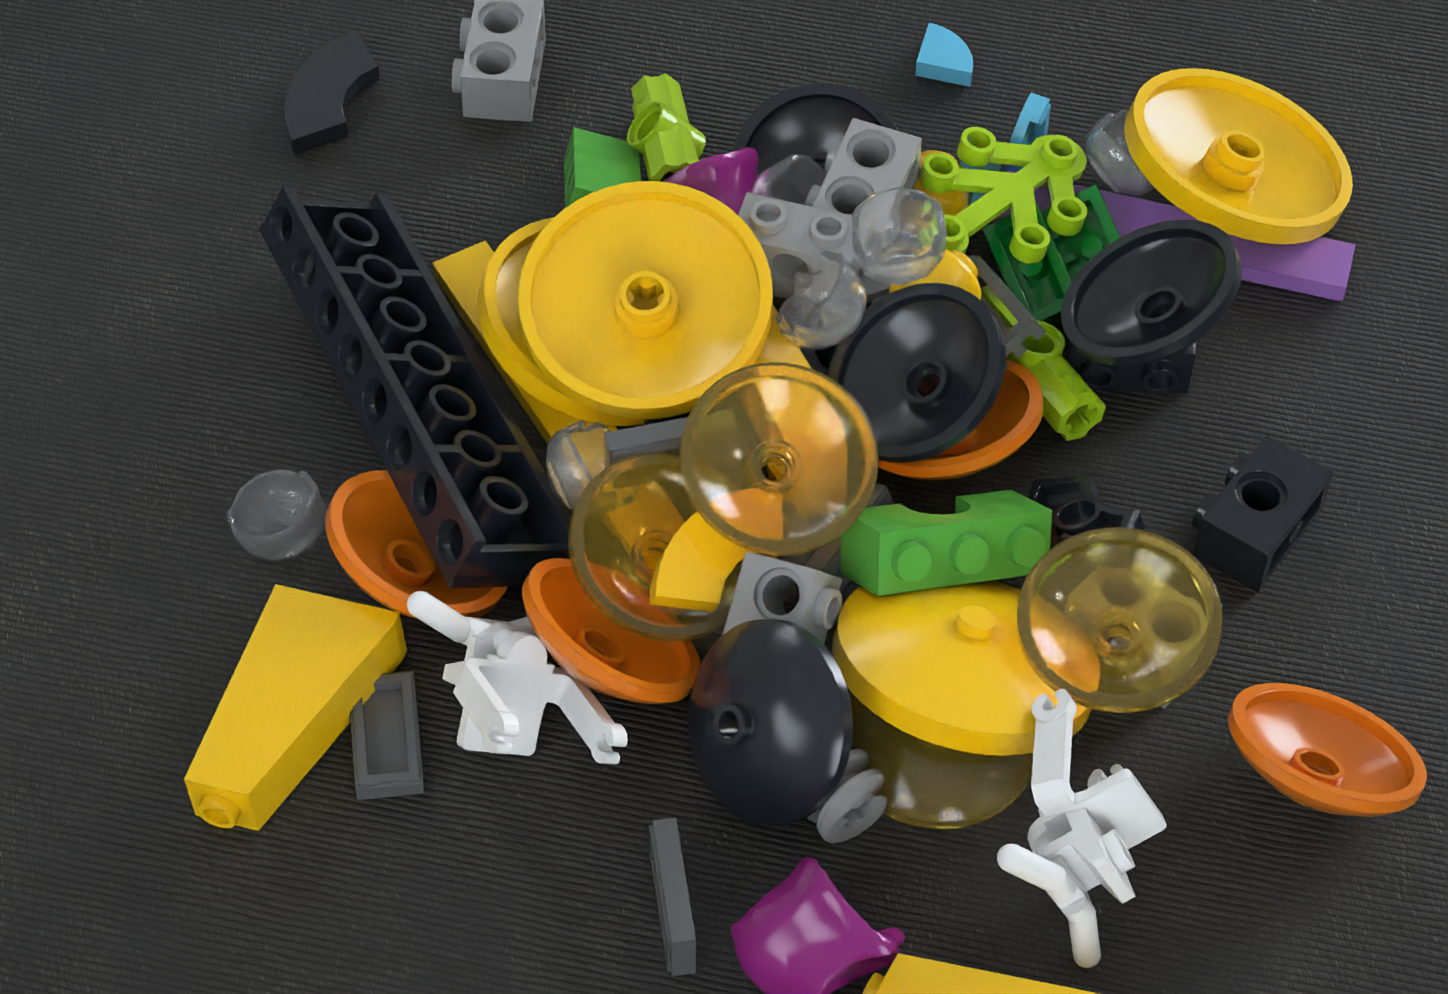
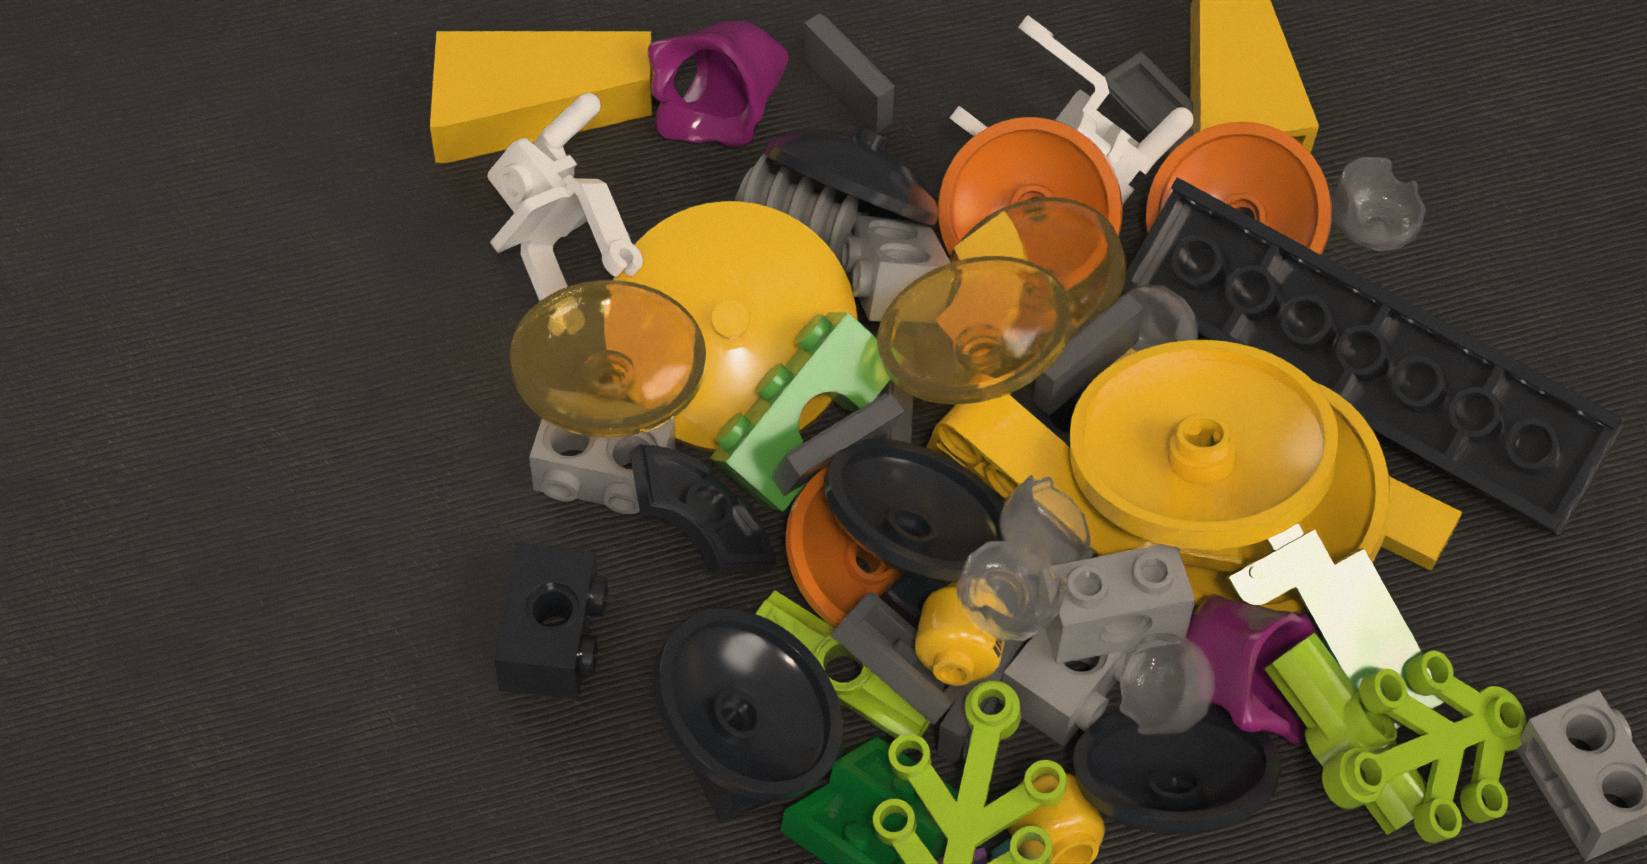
camera: 150 degrees right, 5 degrees up
light grey brick [805,118,922,267] -> none
orange dish [1228,683,1427,817] -> none
none -> dark grey tile [772,393,905,496]
none -> lime plant [1322,650,1527,843]

